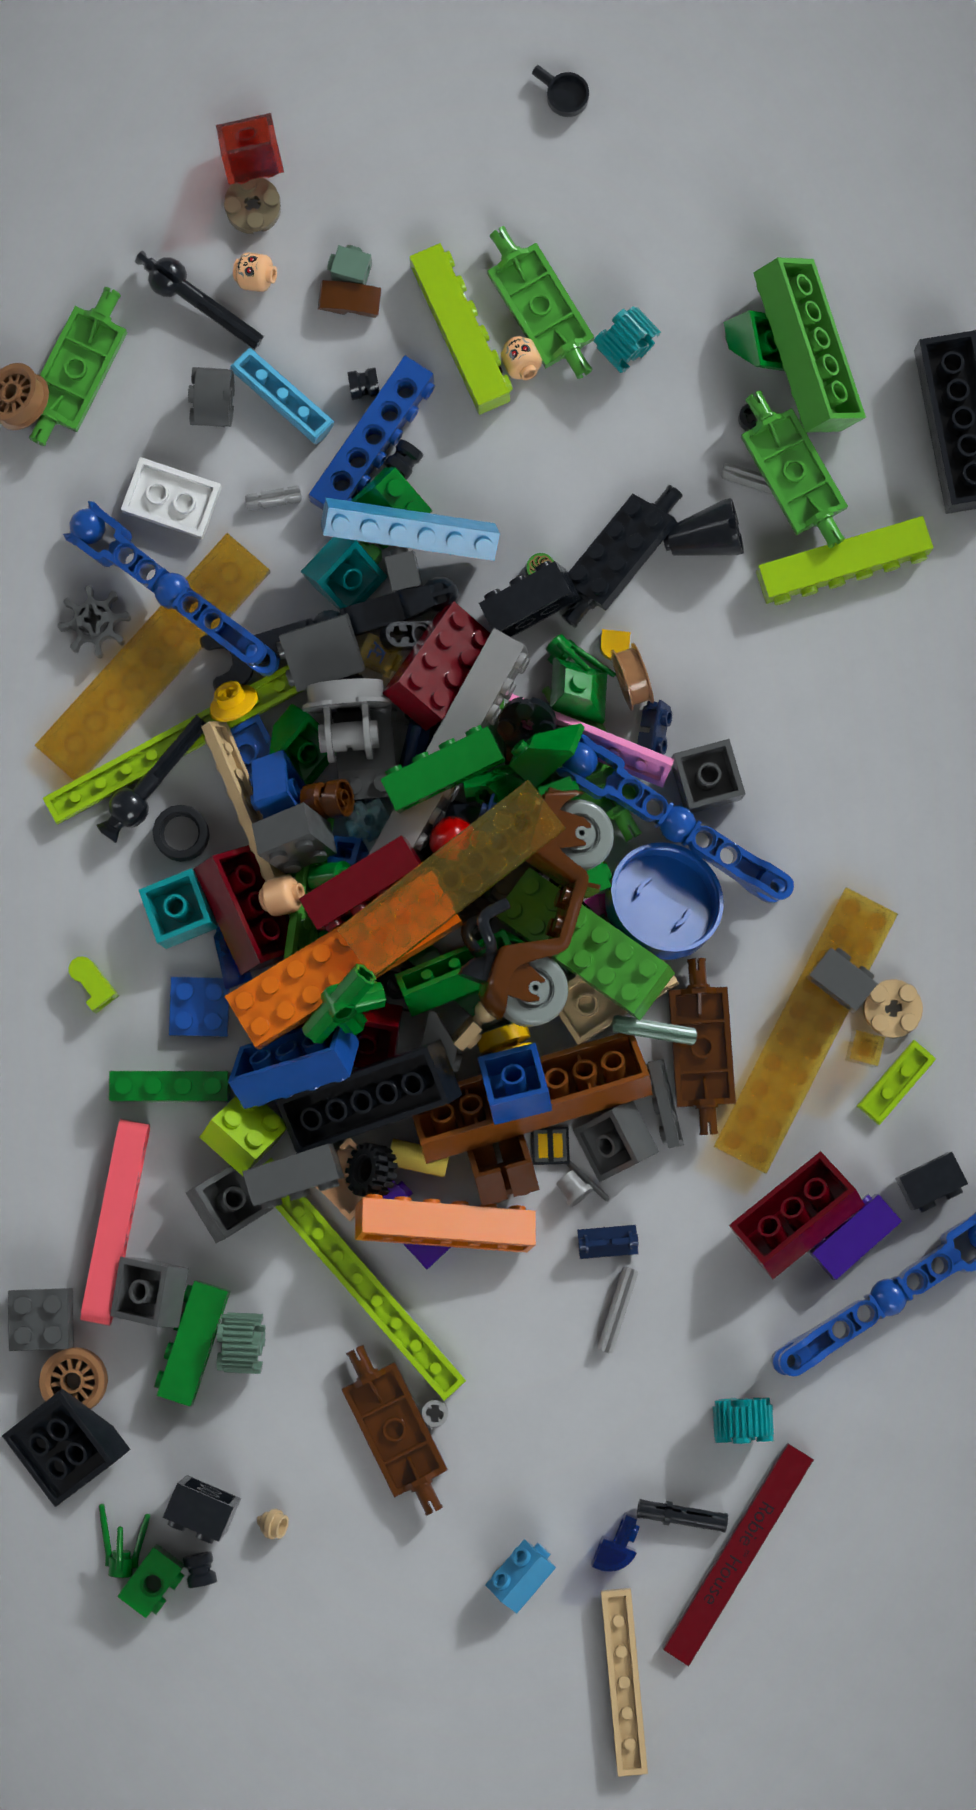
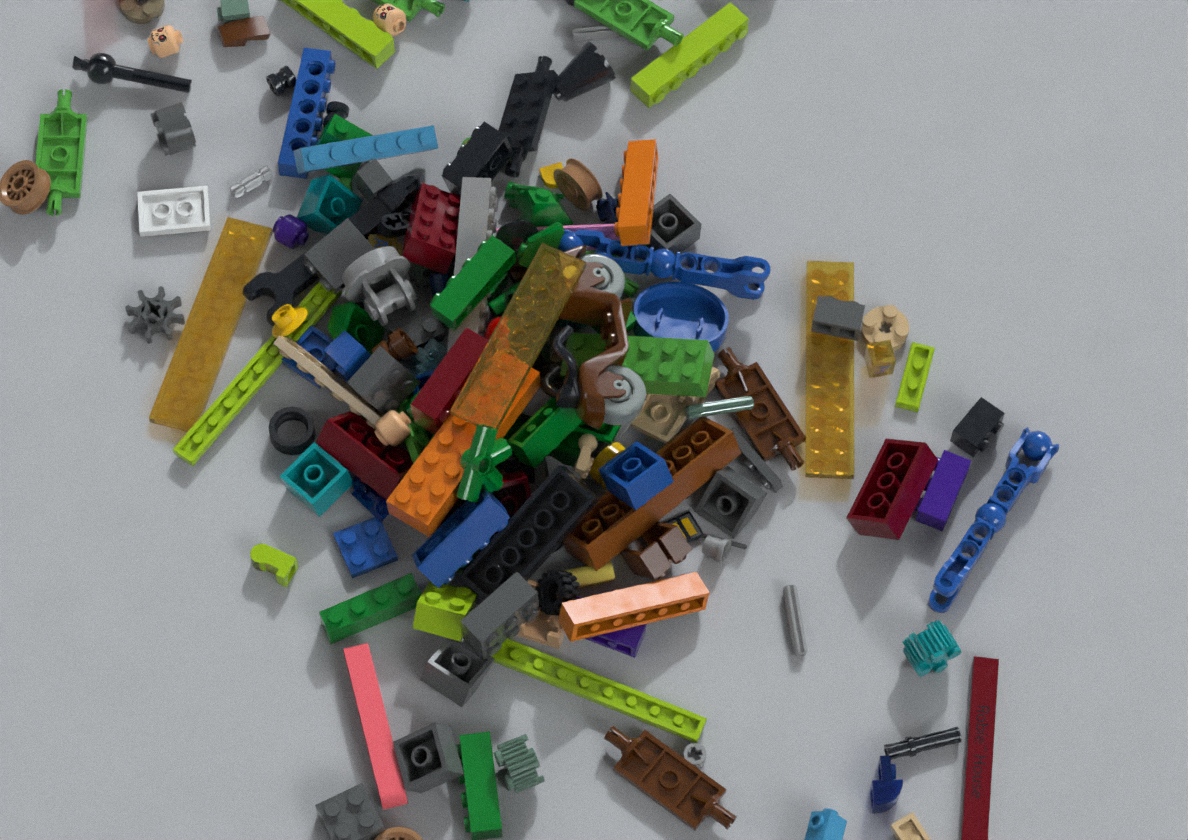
camera: 25 degrees left, 20 degrees down
blue piece [63,501,280,676] -> none
black piece [96,715,206,843] -> none
medium azure brick [230,348,334,445] -> none
dark blue hinge [577,1225,639,1259] -> none
none -> dark purple head [272,214,309,249]
none -> orange brick [614,139,659,246]

